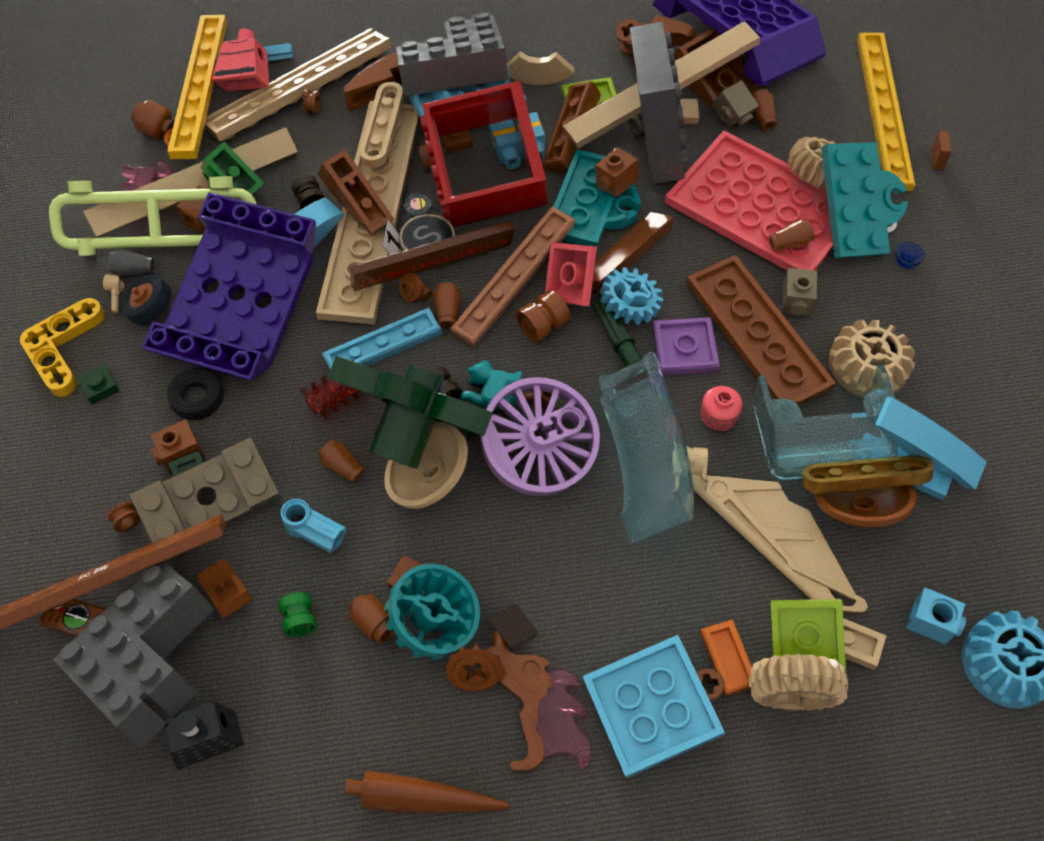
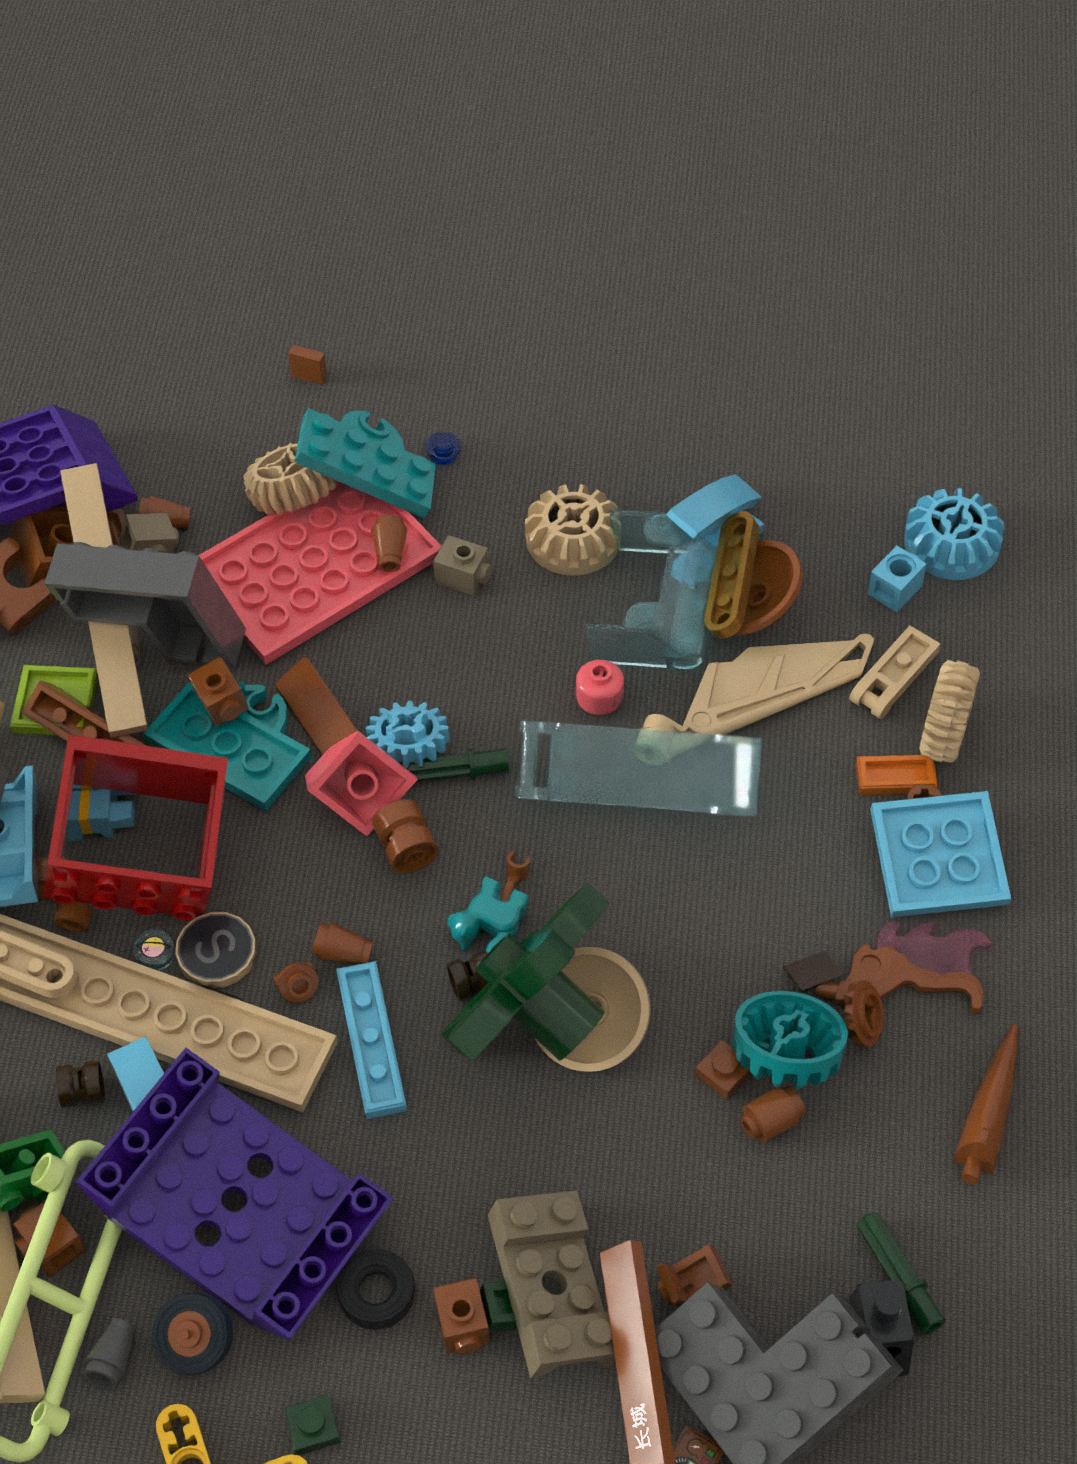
camera: 75 degrees left, 5 degrees down
tan hand [103,274,125,314] -> none
dark orange bush [107,501,141,532] -> none
green wheel [277,592,318,637] -> none
medium azure piece [281,499,346,554] -> none
clear red piece [300,359,359,419] -> none
dark orange slope [318,149,394,235] -> none
dark orange cone [318,439,365,483] -> none
reddish brown tile [350,221,514,291] -> none
nougat tile [450,206,575,348] -> none
lavender piece [480,377,600,496] -> none
medium lavender tile [652,317,720,376] -> none
dark orange plate [686,255,836,414] -> none
lime tile [771,599,846,672] -> none
yellow tile [857,33,915,191] -> none
none -> dark green axle [857,1213,946,1336]

